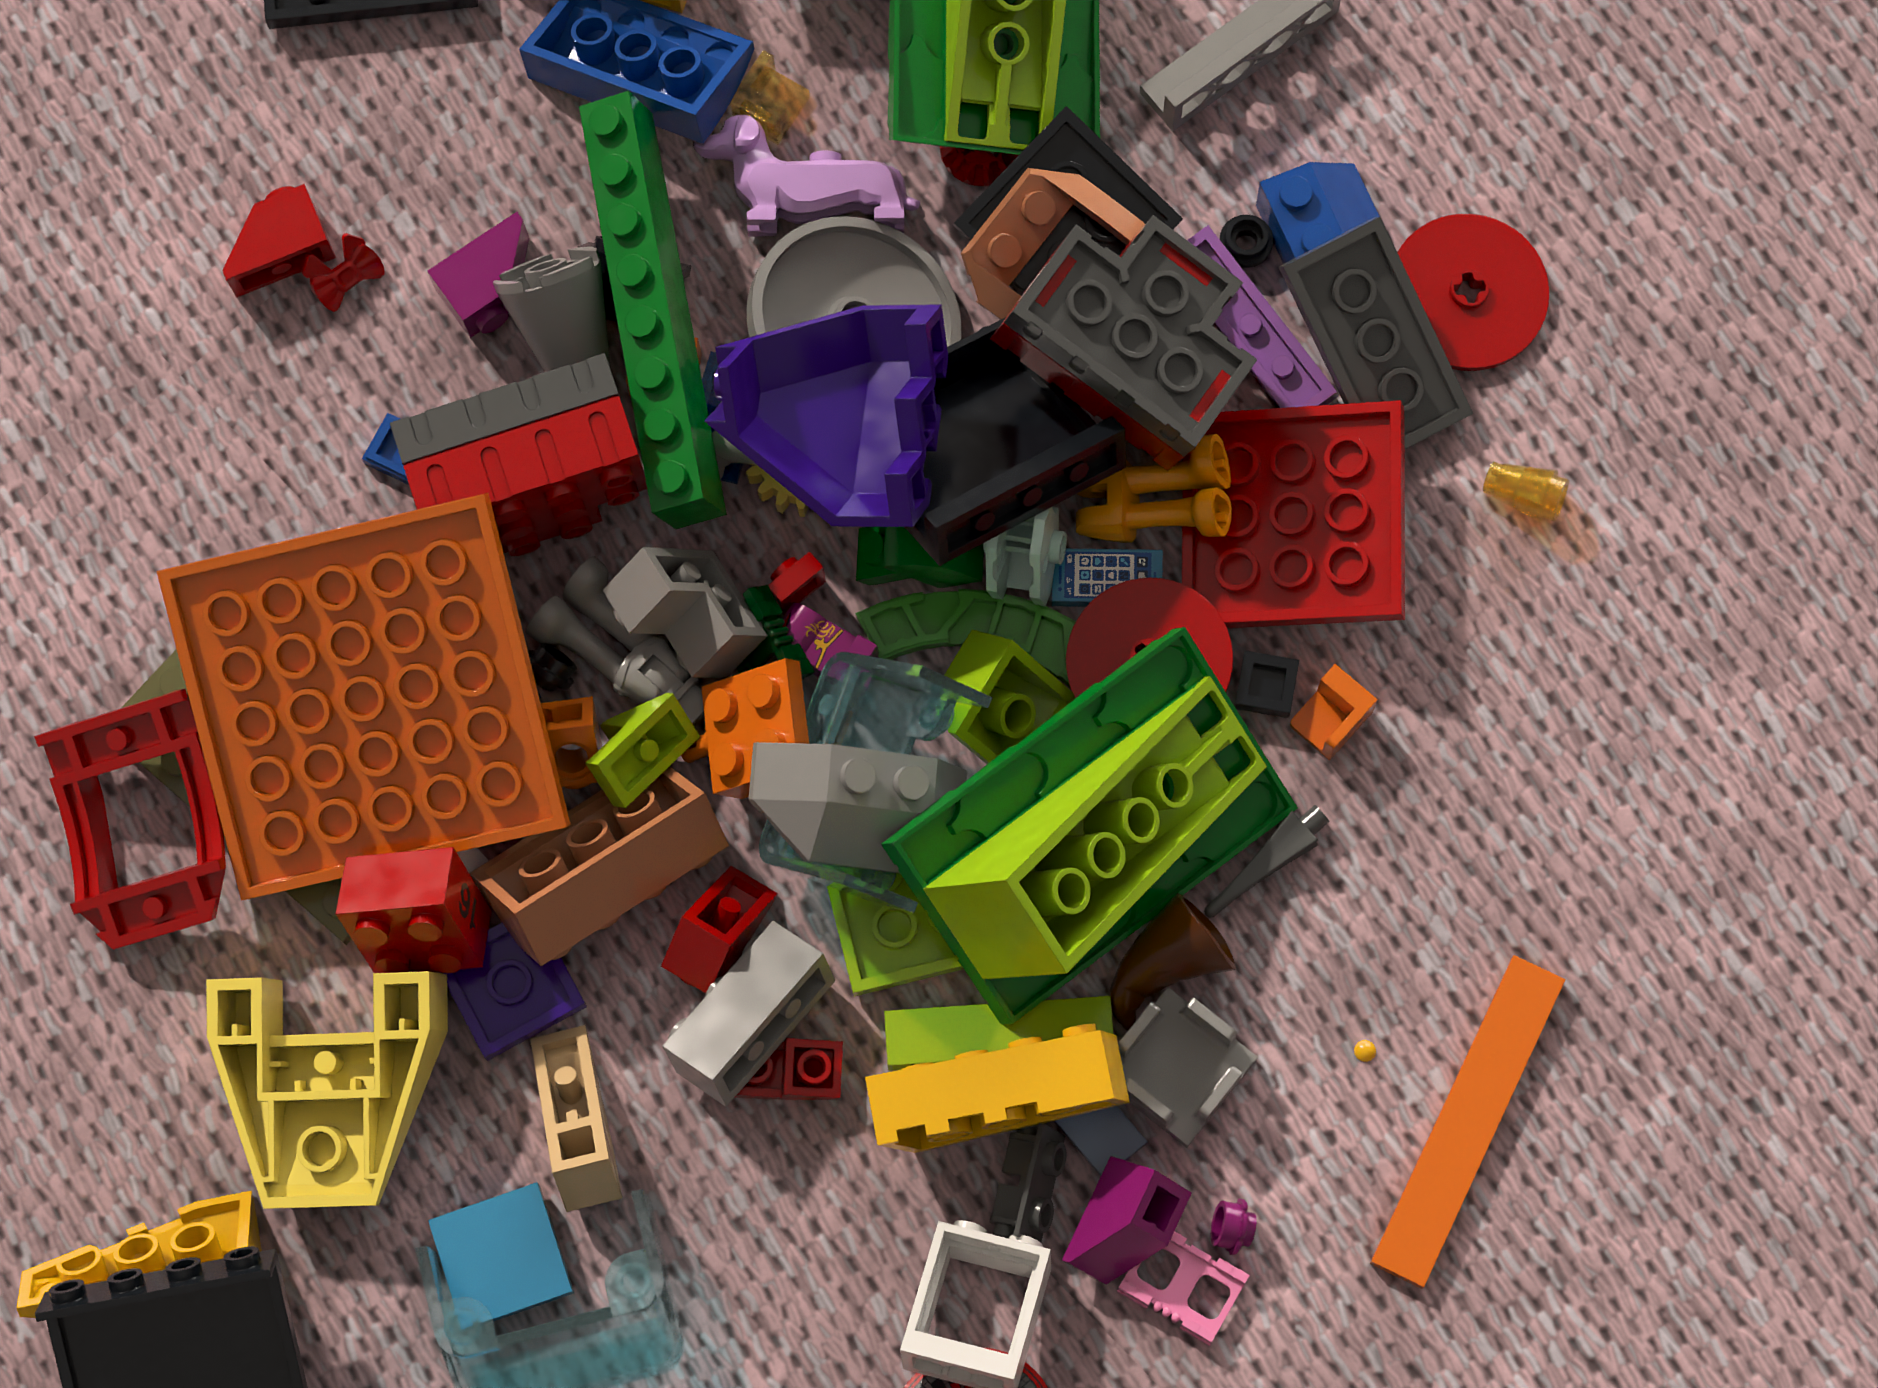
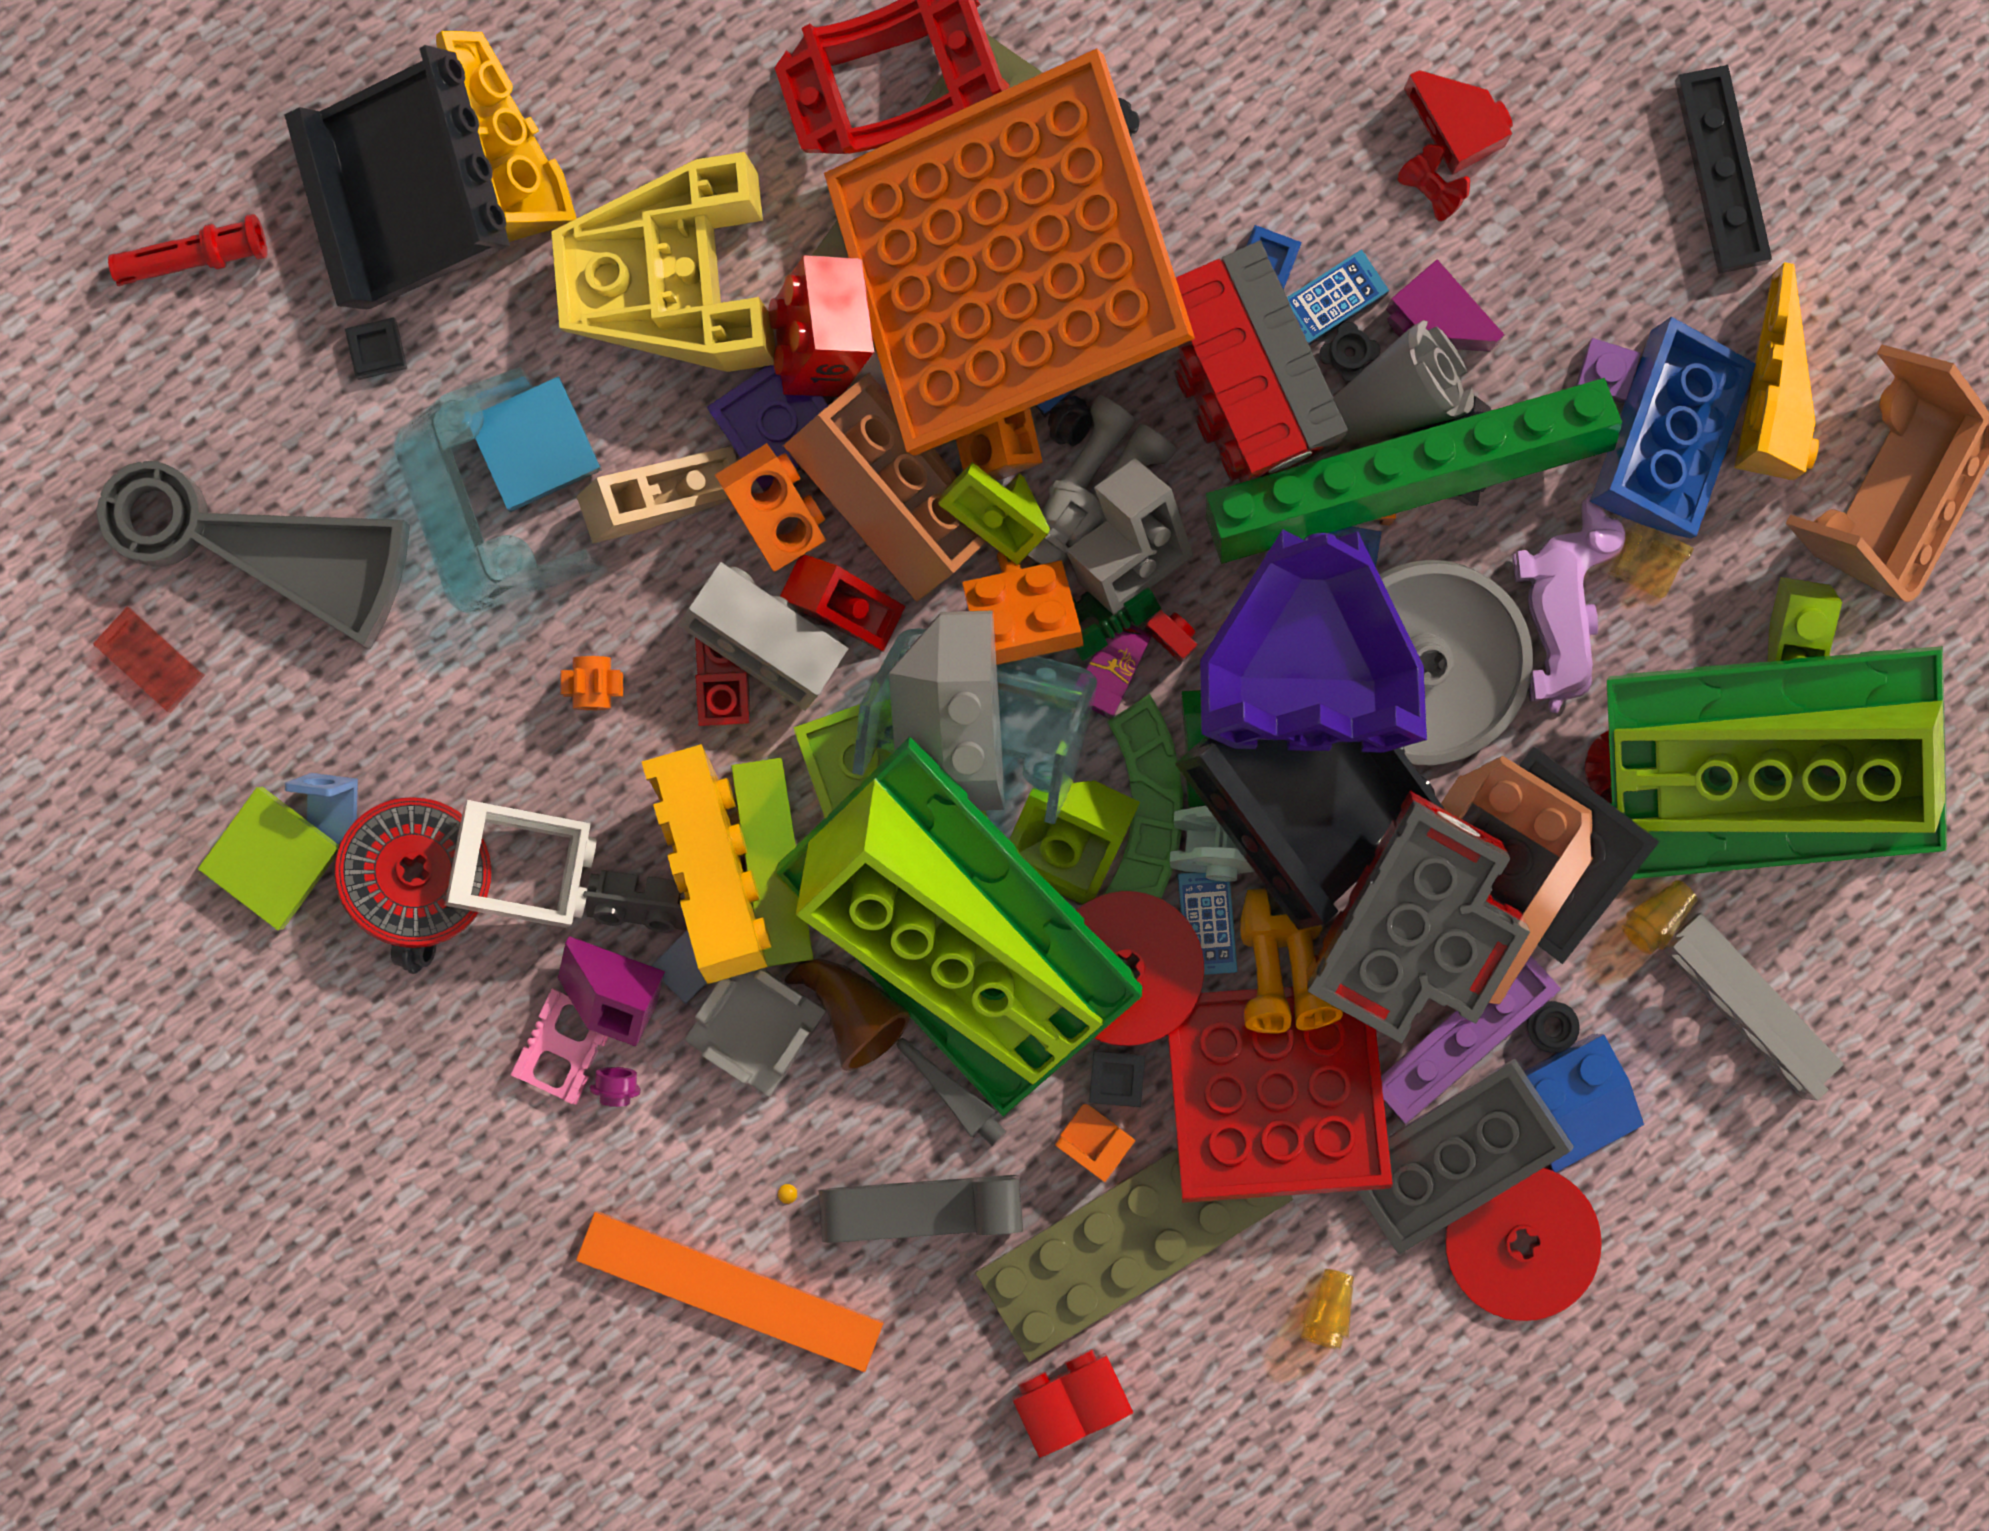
camera: 85 degrees right, 10 degrees up
none -> orange gear [560,656,623,711]
none -> orange brick [715,443,826,572]
none -> dark grey beam [819,1175,1023,1243]
none -> olive plate [975,1148,1294,1362]
none -> red brick [1012,1349,1134,1458]
none -> tile [1287,249,1390,345]
none -> black plate [1319,322,1380,382]
none -> medium lavender plate [1576,338,1641,404]
none -> clear yellow cone [1622,880,1698,955]

